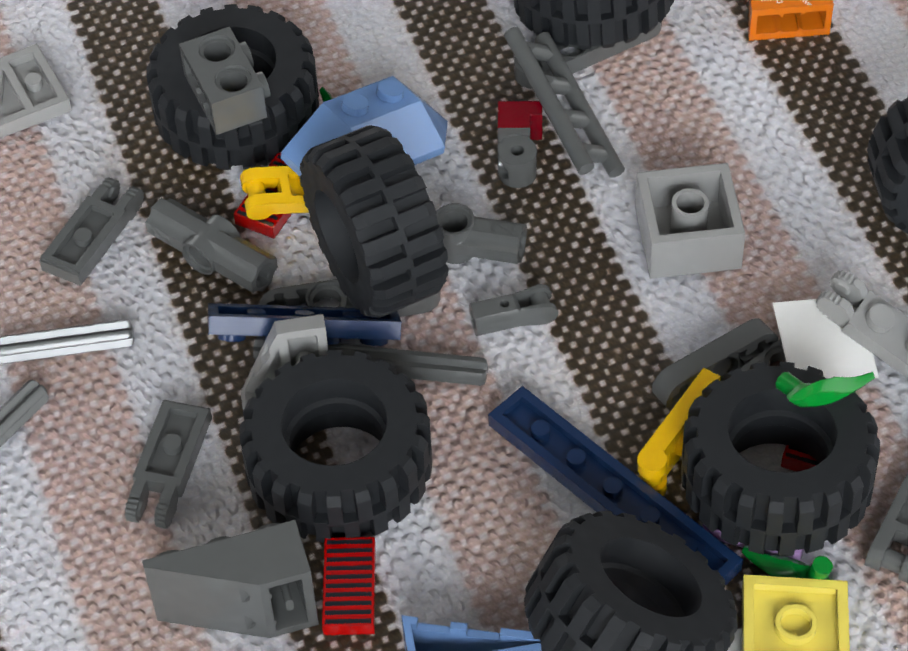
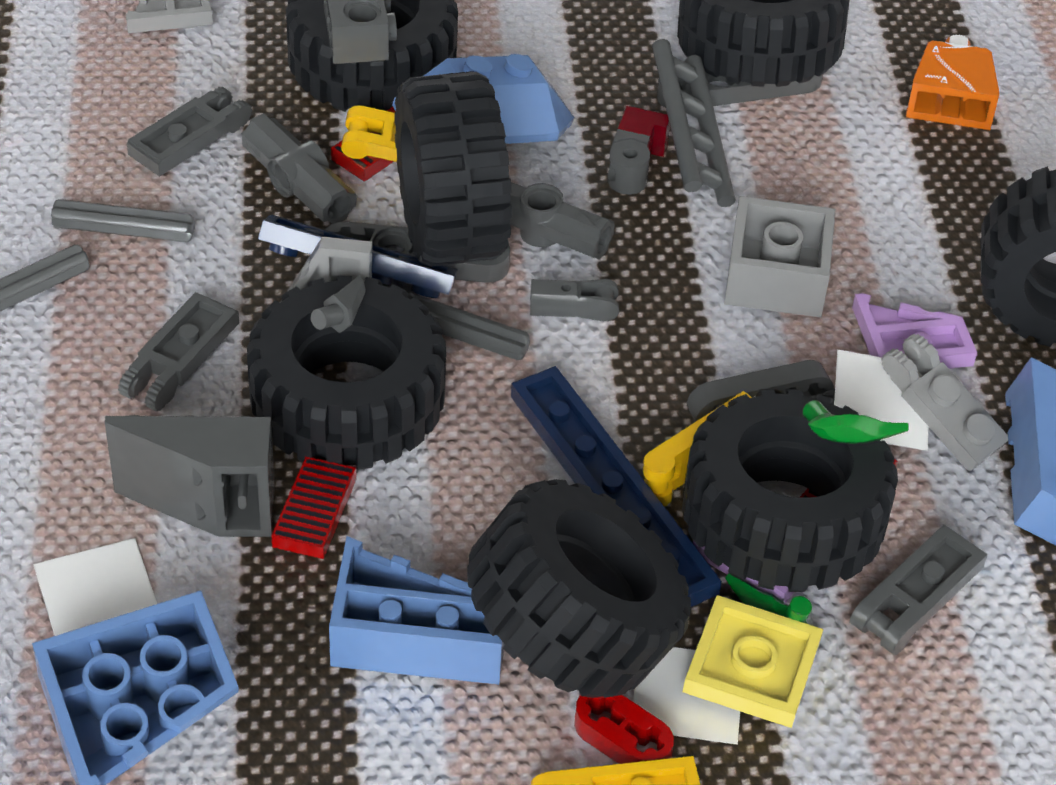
camera: 10 degrees right, 5 degrees down
none -> dark grey bar [311,276,366,333]
none -> lavender wing [852,293,977,369]

